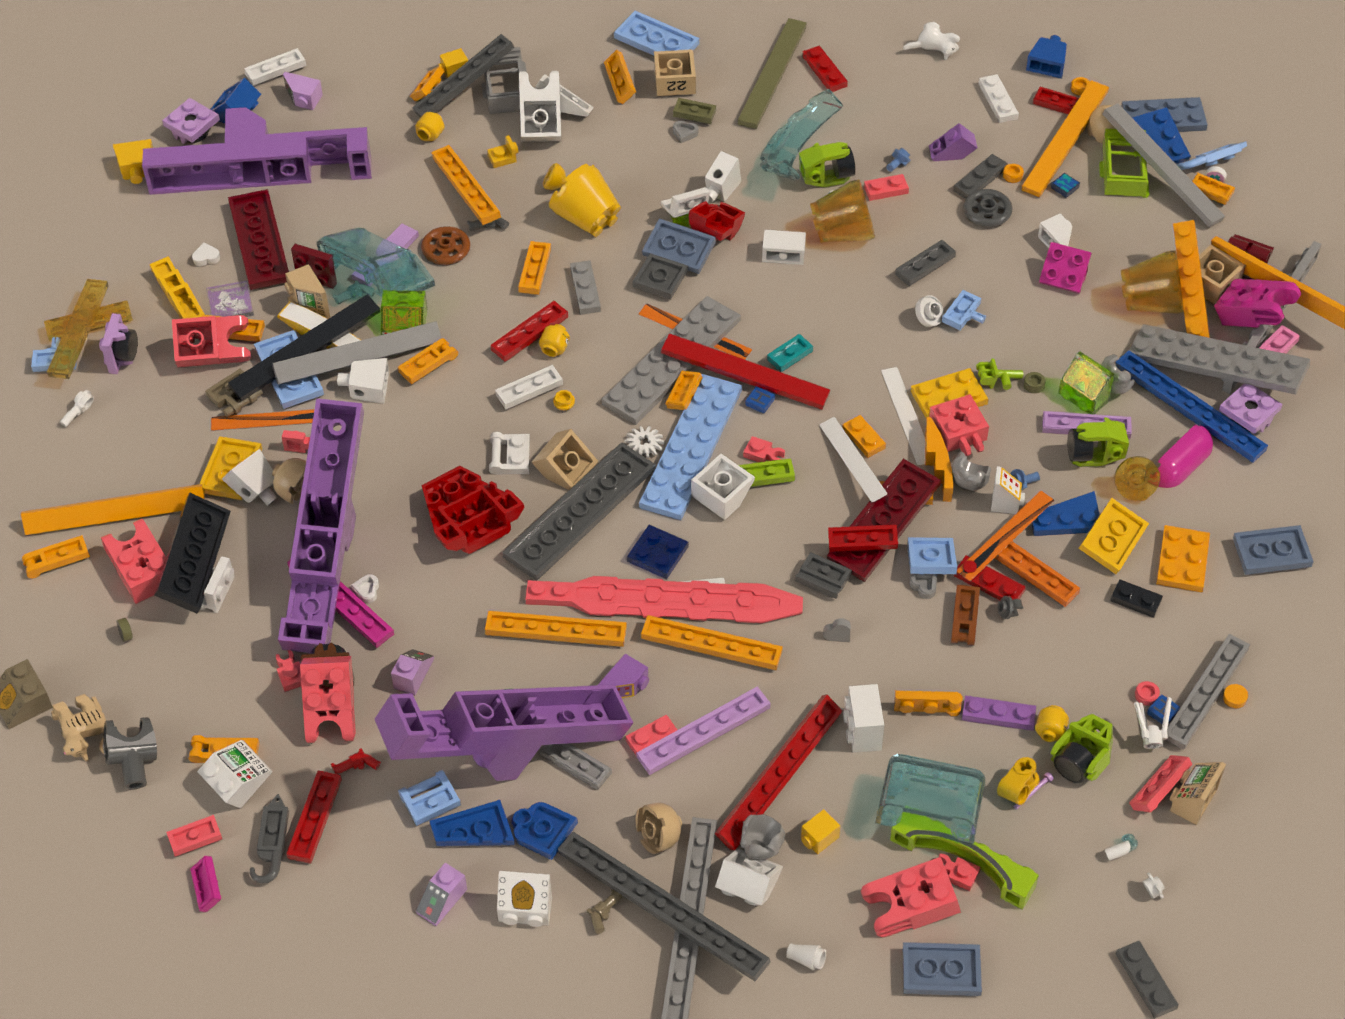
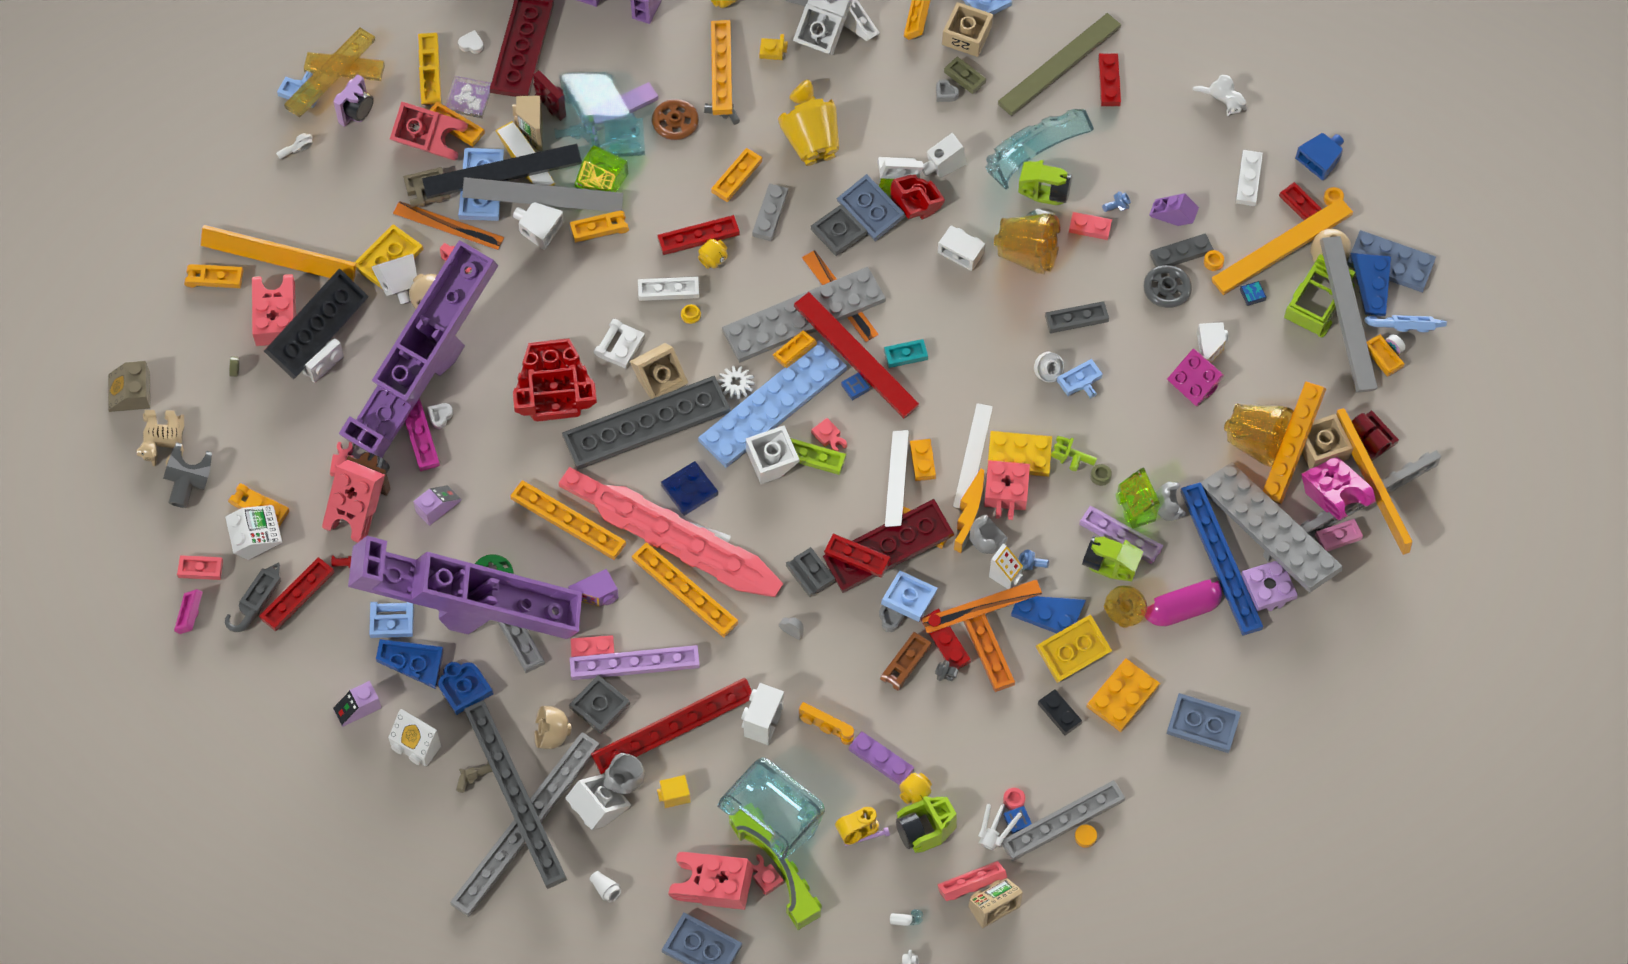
camera: 25 degrees right, 10 degrees up
none -> dark grey plate [569,675,630,734]

